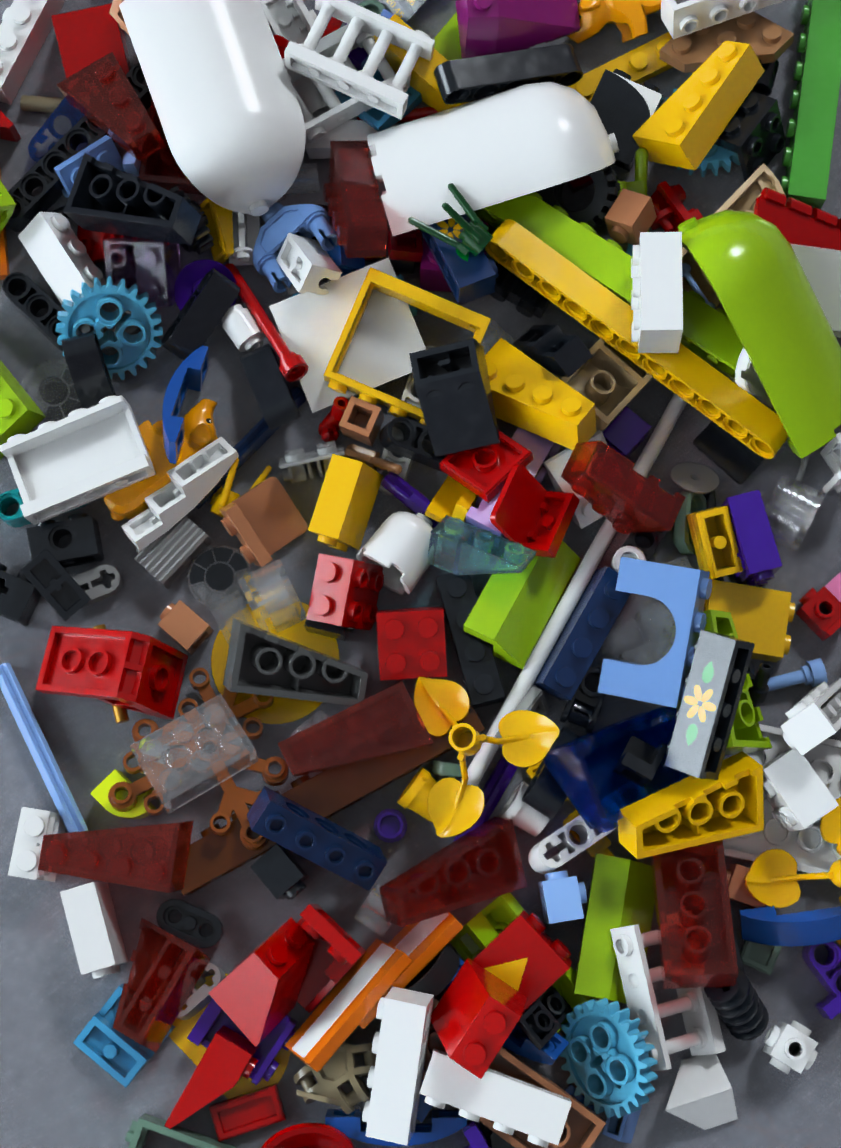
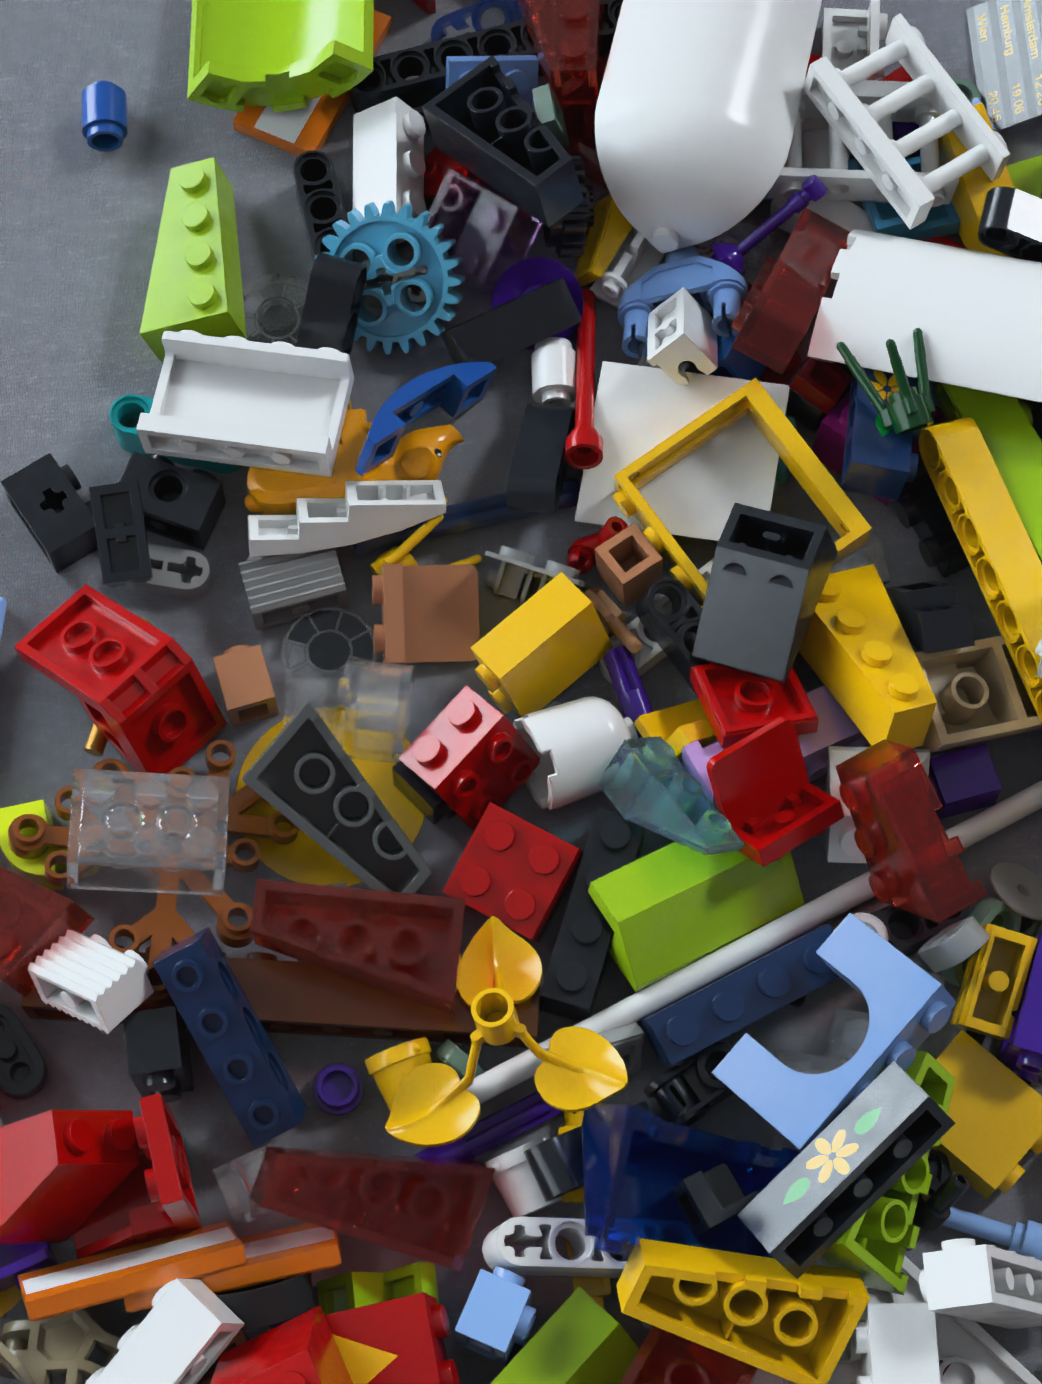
camera: 30 degrees right, 10 degrees down
none -> white brick [28,930,154,1034]
none -> sand green plate [532,84,570,148]
none -> dark purple piece [710,175,828,277]
none -> light grey beam [917,916,990,973]

